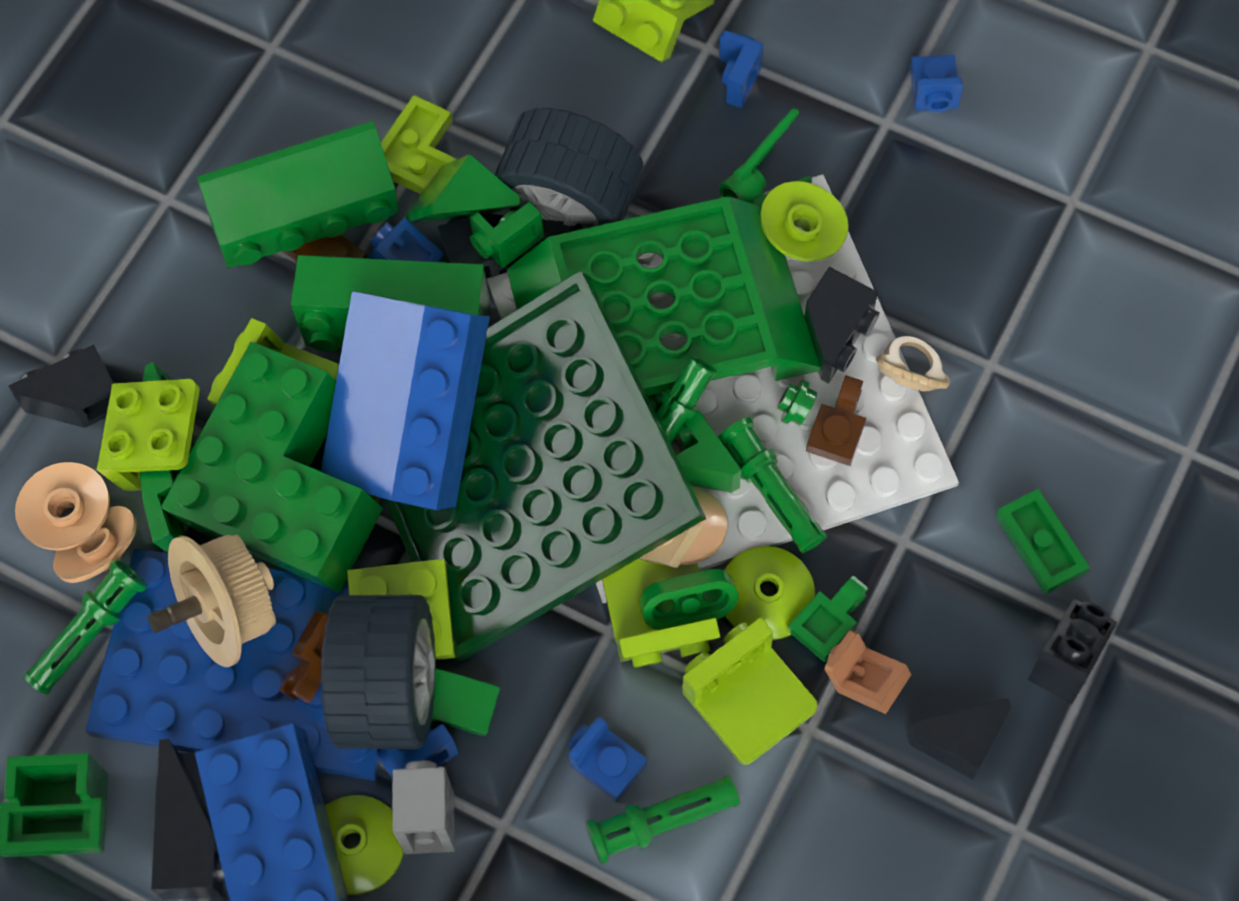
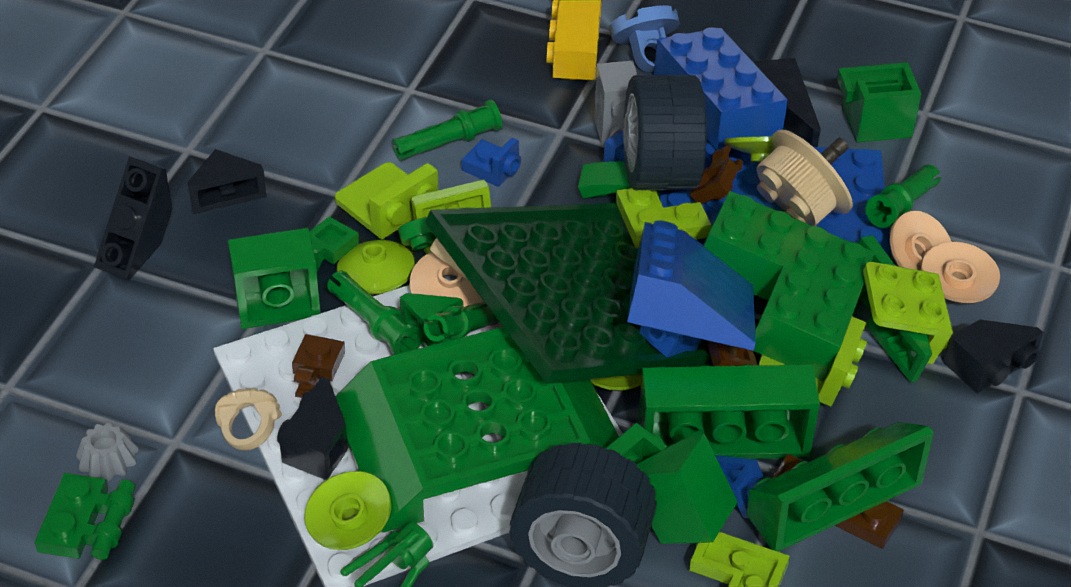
camera: 170 degrees right, 20 degrees down
green plate [777,379,817,426] -> none
nougat bracket [825,631,911,714] -> none
green plate [995,488,1090,595] -> none
none -> green plate [35,473,135,560]
none -> light grey piece [76,423,138,481]
none -> green brick [228,228,321,329]
none -> lime dish [724,137,774,162]

